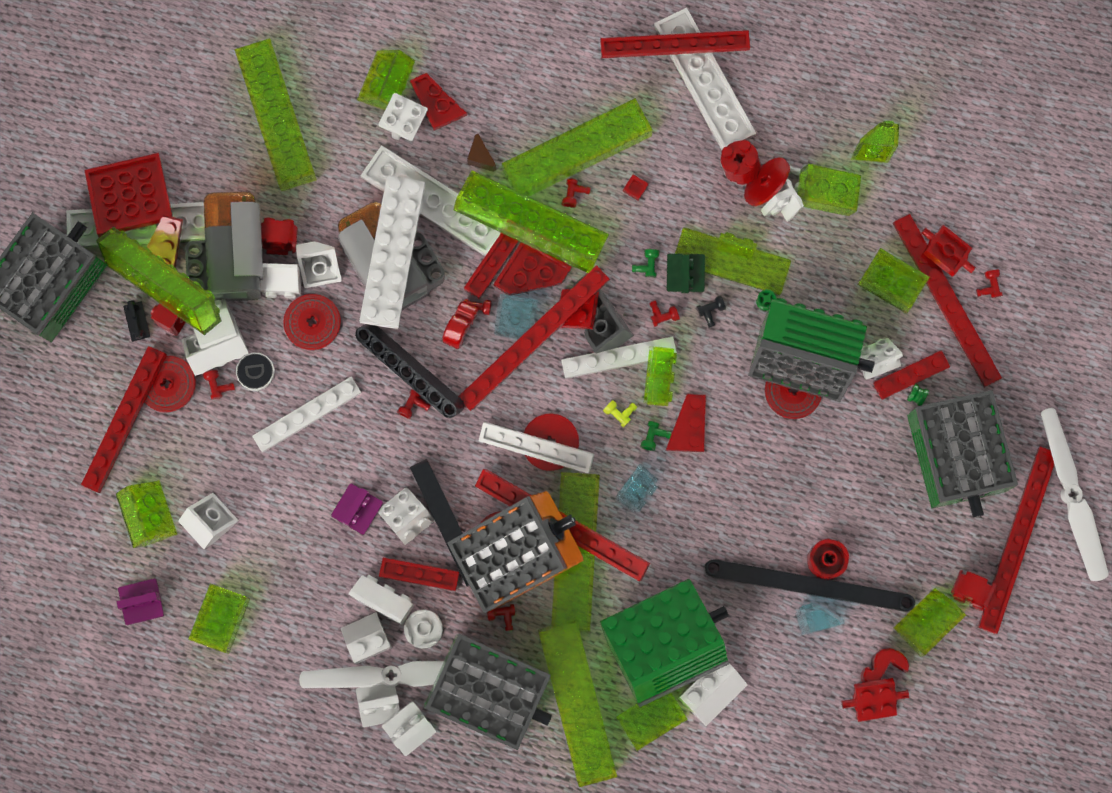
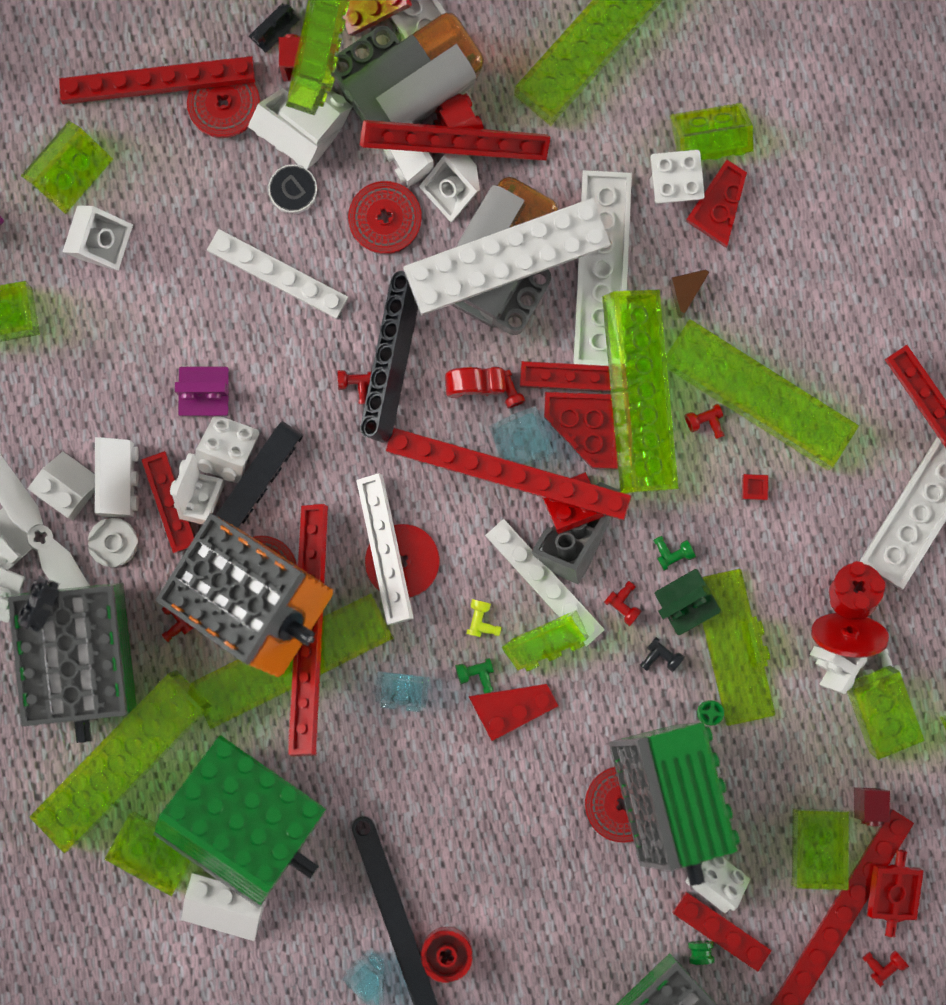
camera: 60 degrees right, 5 degrees up
red piece [203,370,235,400] -> none
none -> black hinge [19,575,60,632]
none -> white bracket [170,453,225,524]
none -> red plate [360,120,551,161]
none -> dark red brick [854,787,890,827]

